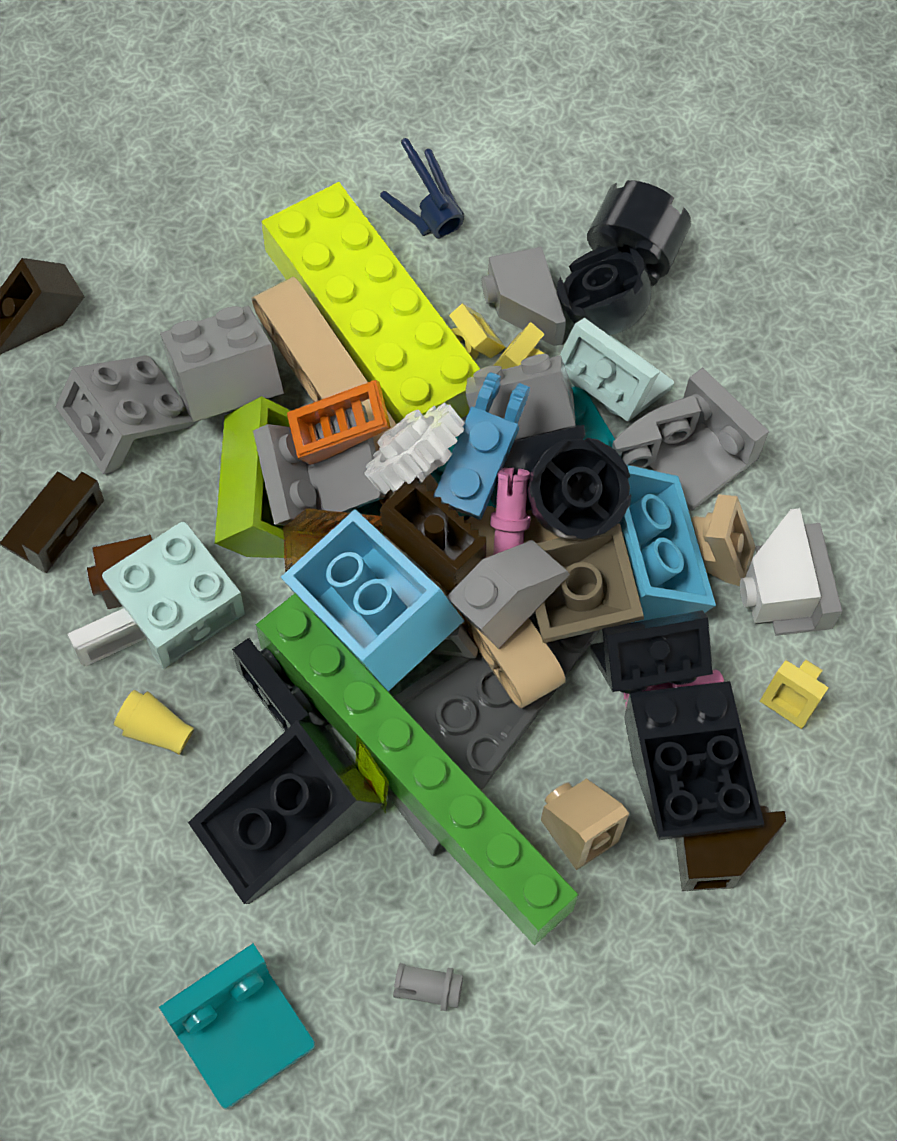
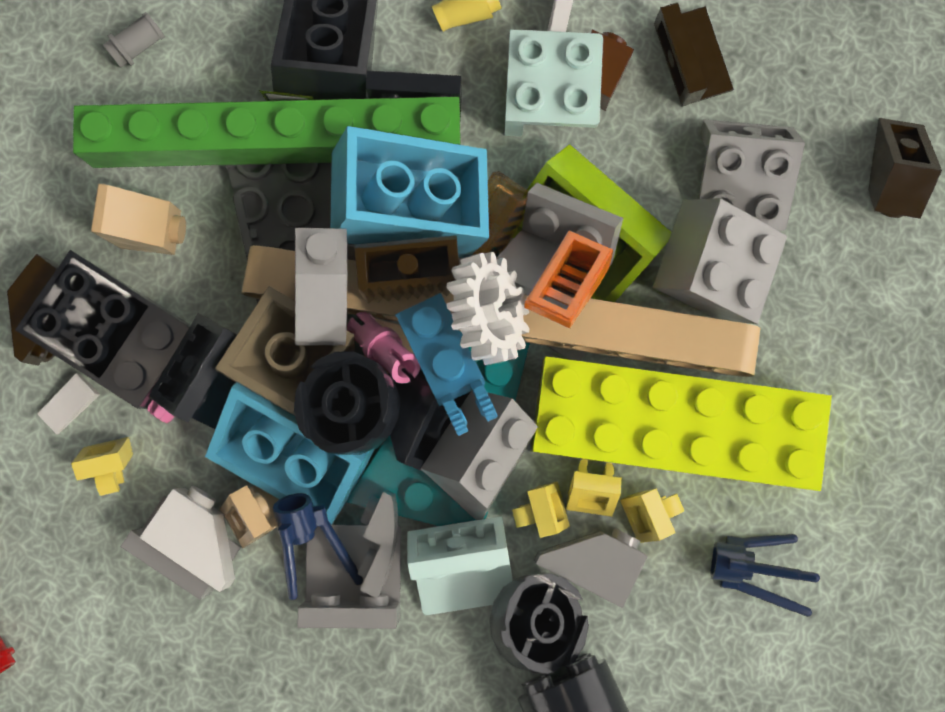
camera: 135 degrees right, 20 degrees up
none -> white piece [37,373,100,435]
none -> dark blue plant [273,493,363,600]
none -> light yellow tile [620,488,684,543]

